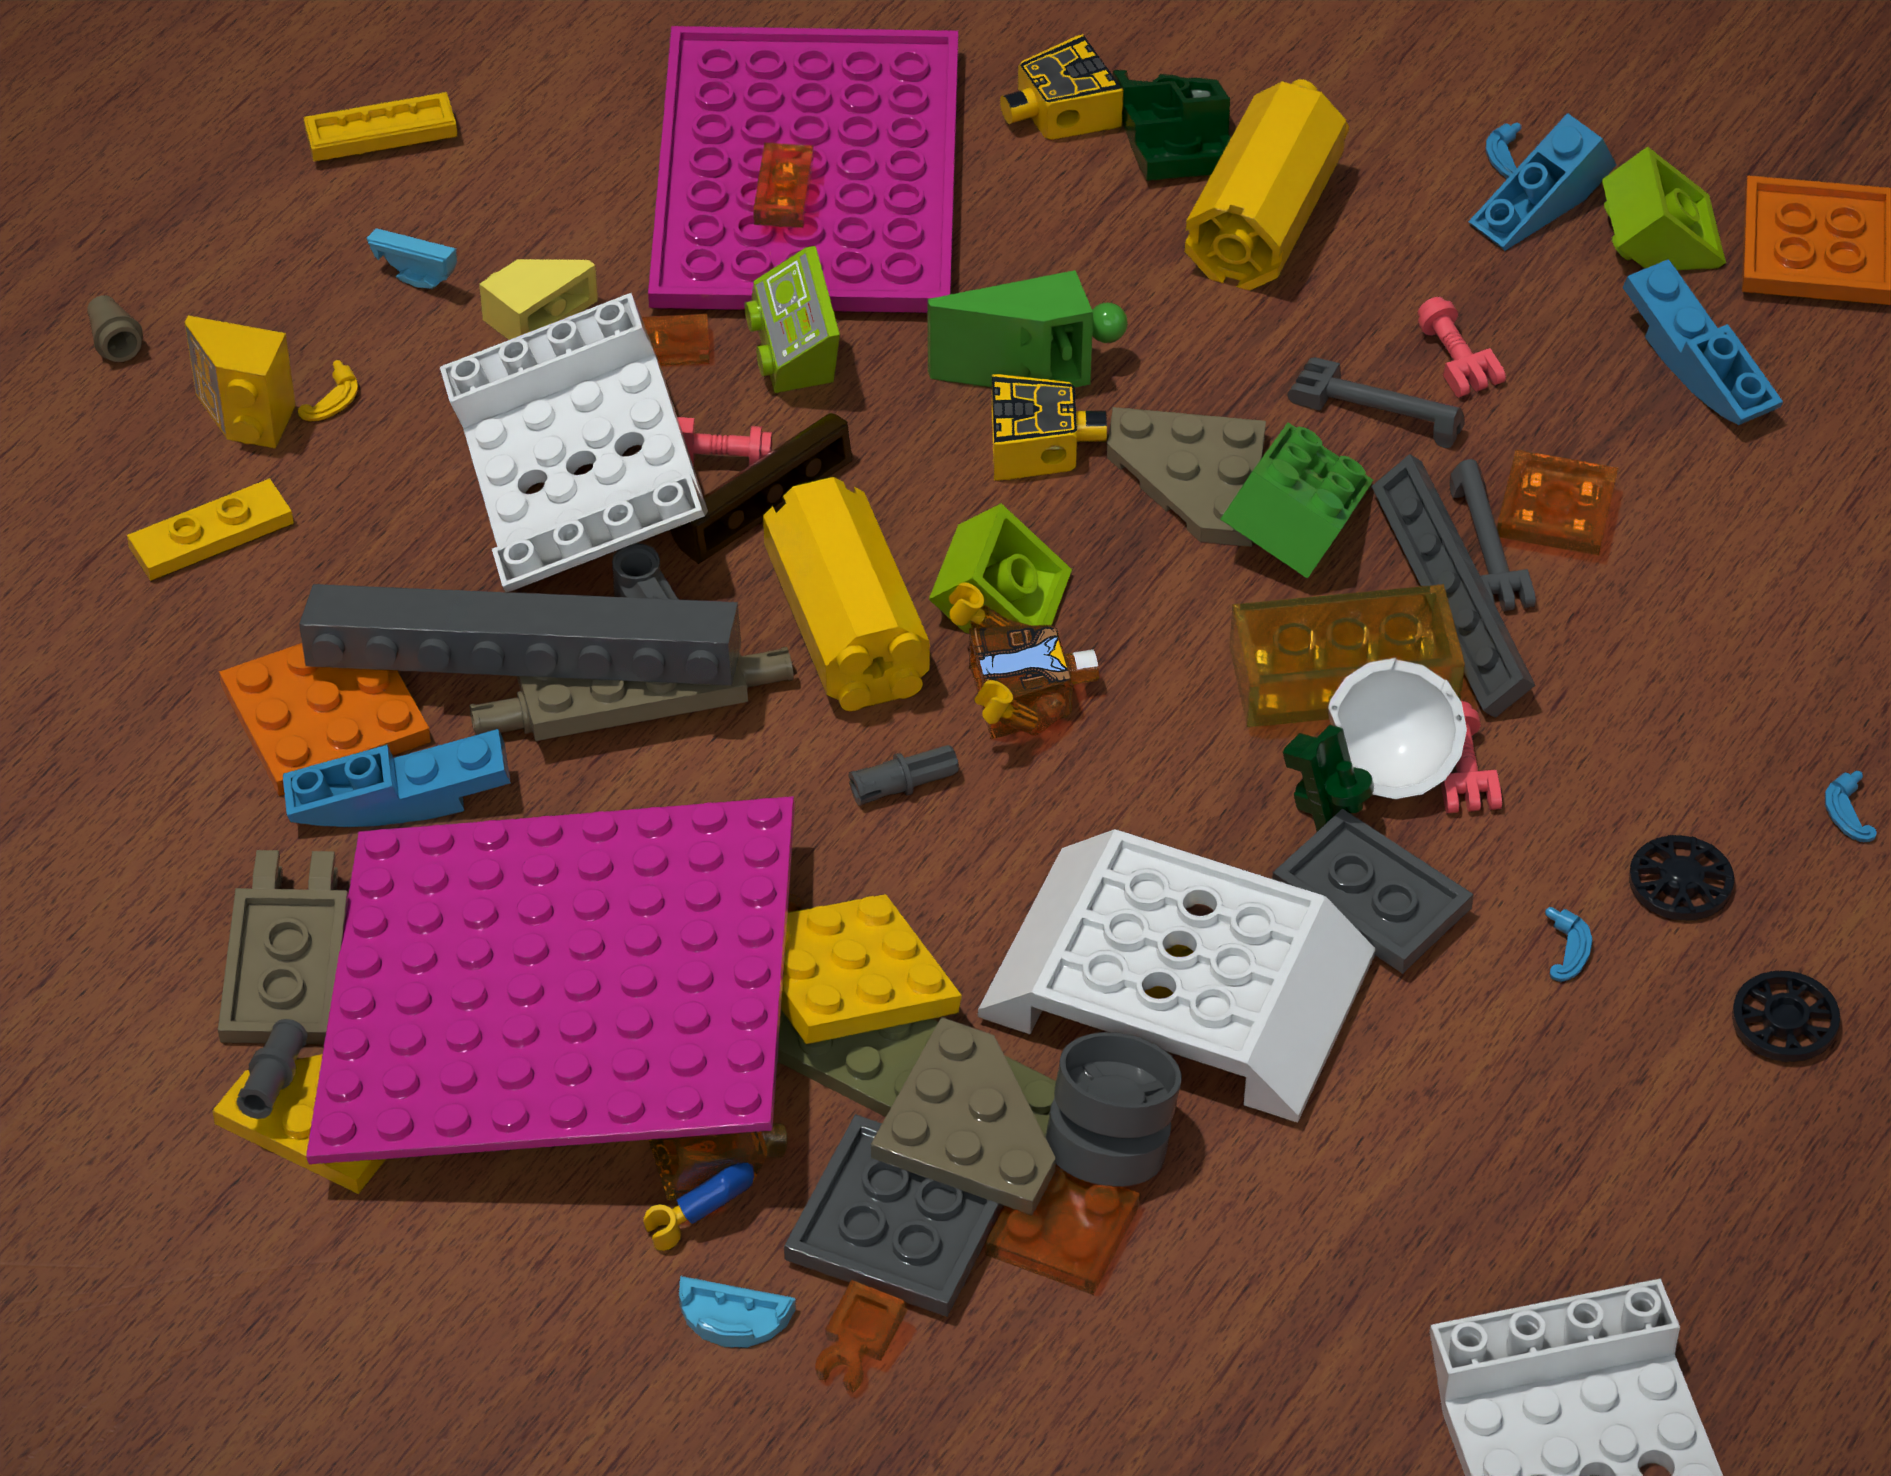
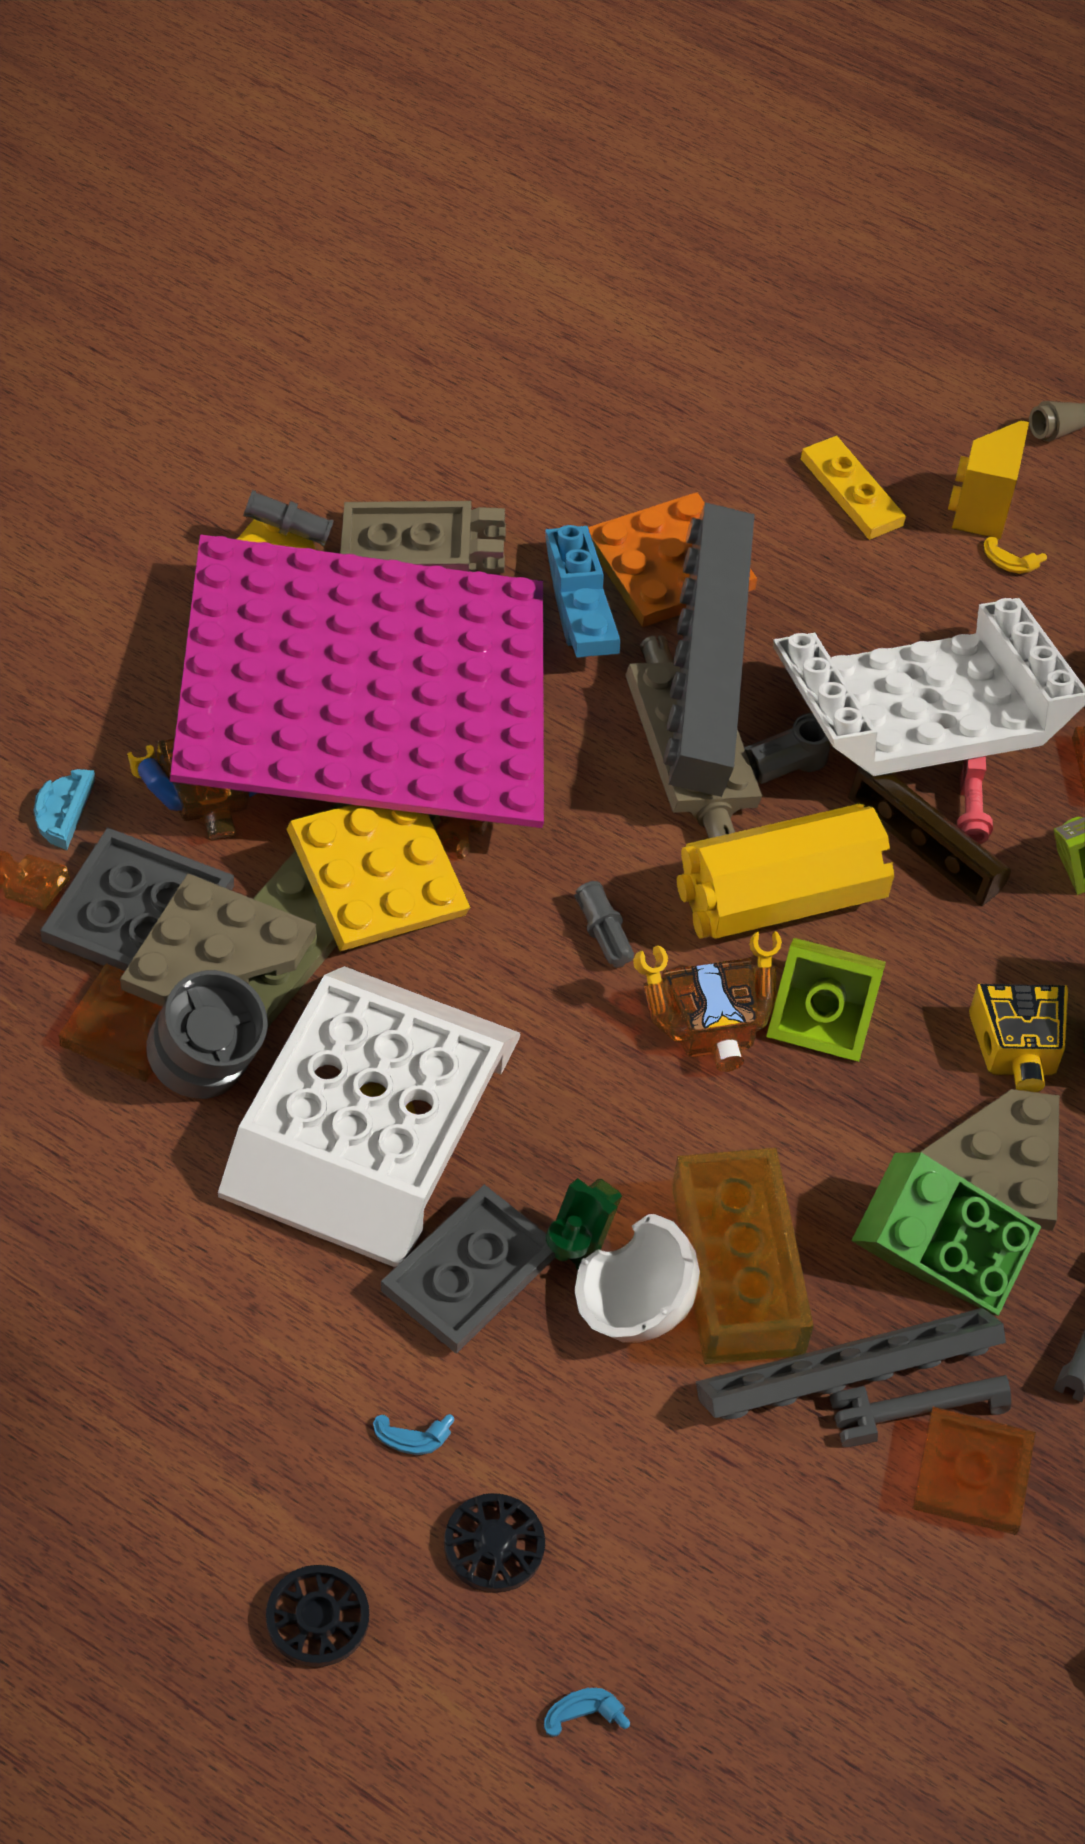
camera: 85 degrees right, 5 degrees up
coral hinge [1441,701,1502,813] -> none

